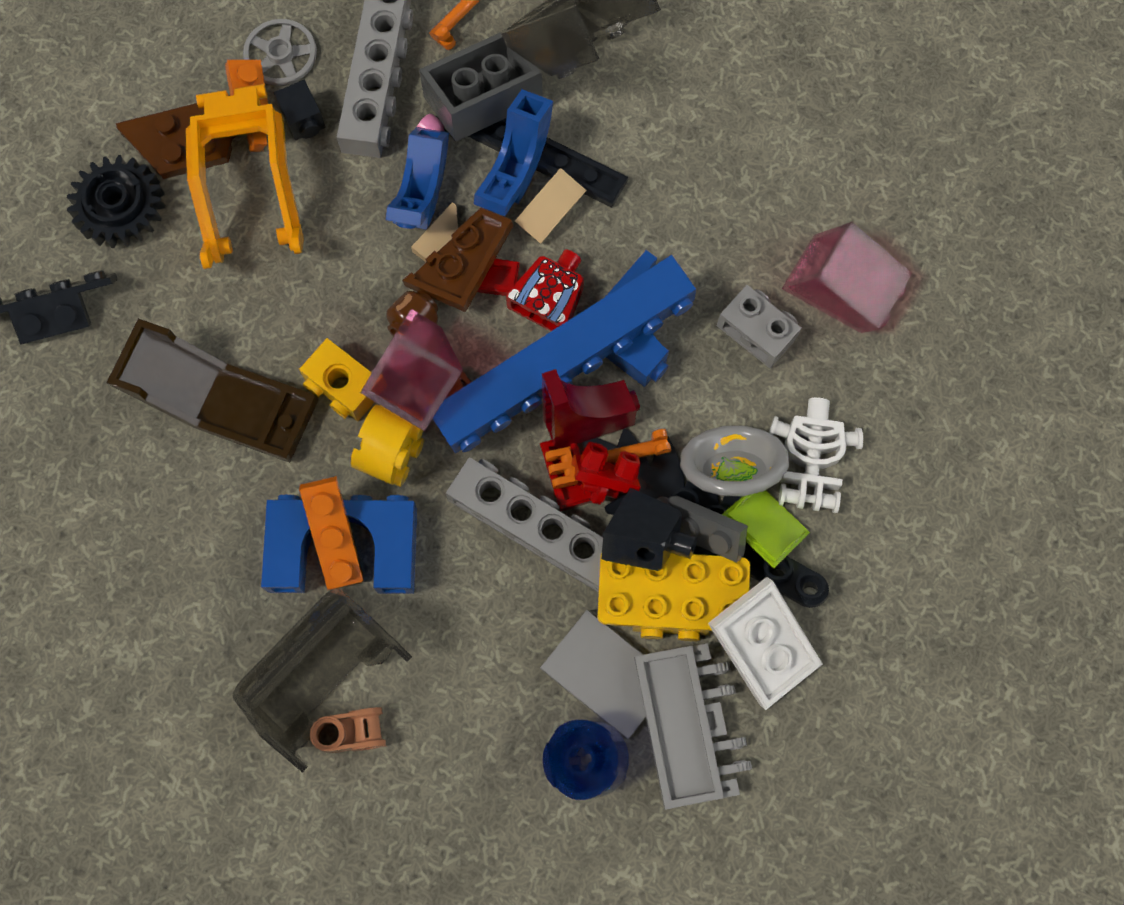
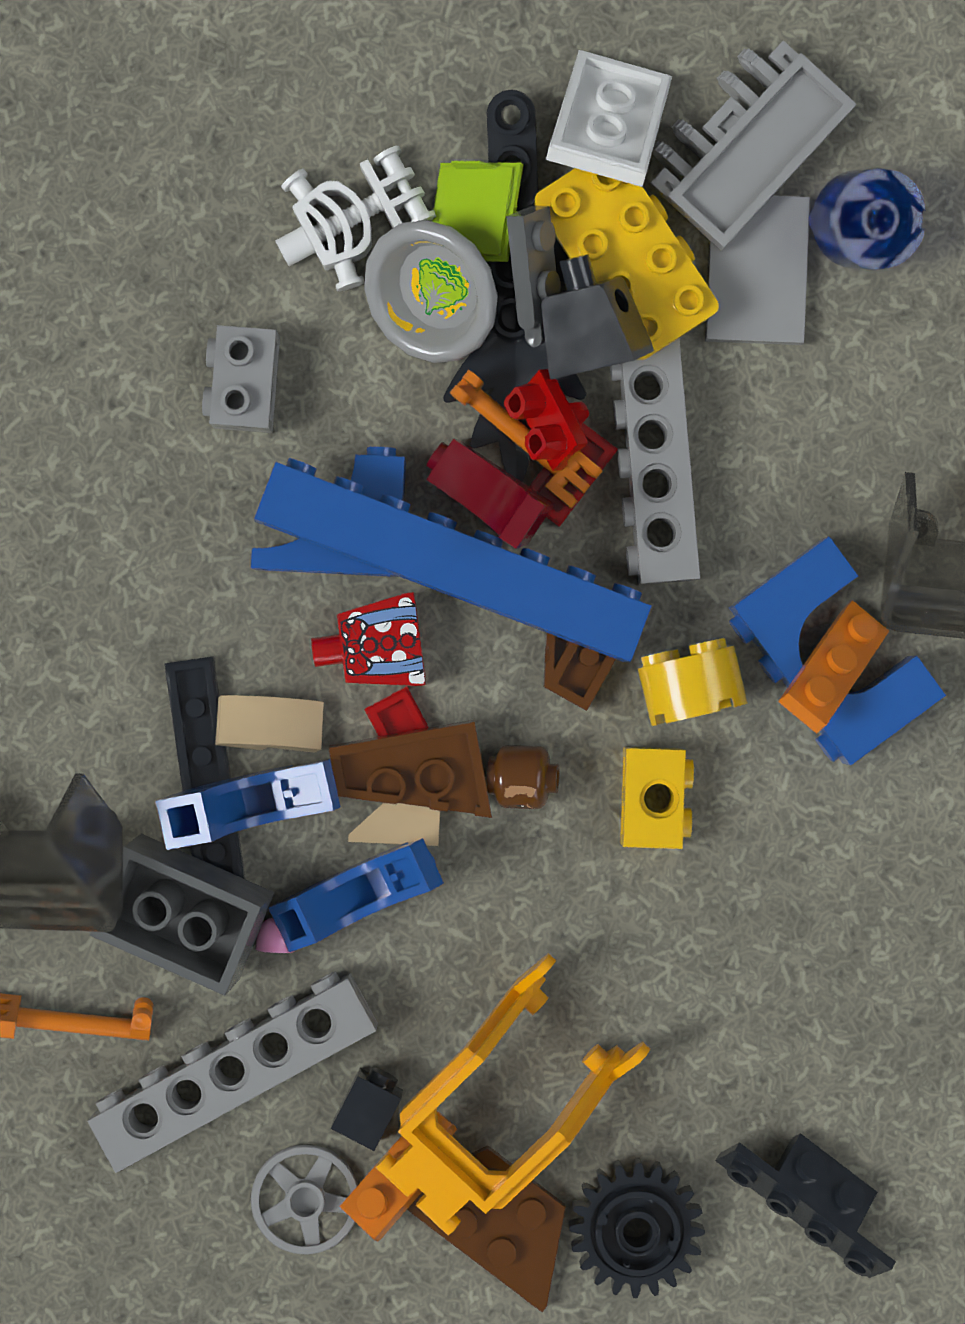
camera: 130 degrees left, 15 degrees up
dark brown windscreen [106,318,319,463] -> none
clear pink slope [360,309,463,431] -> none
clear pink slope [782,222,912,333] -> none

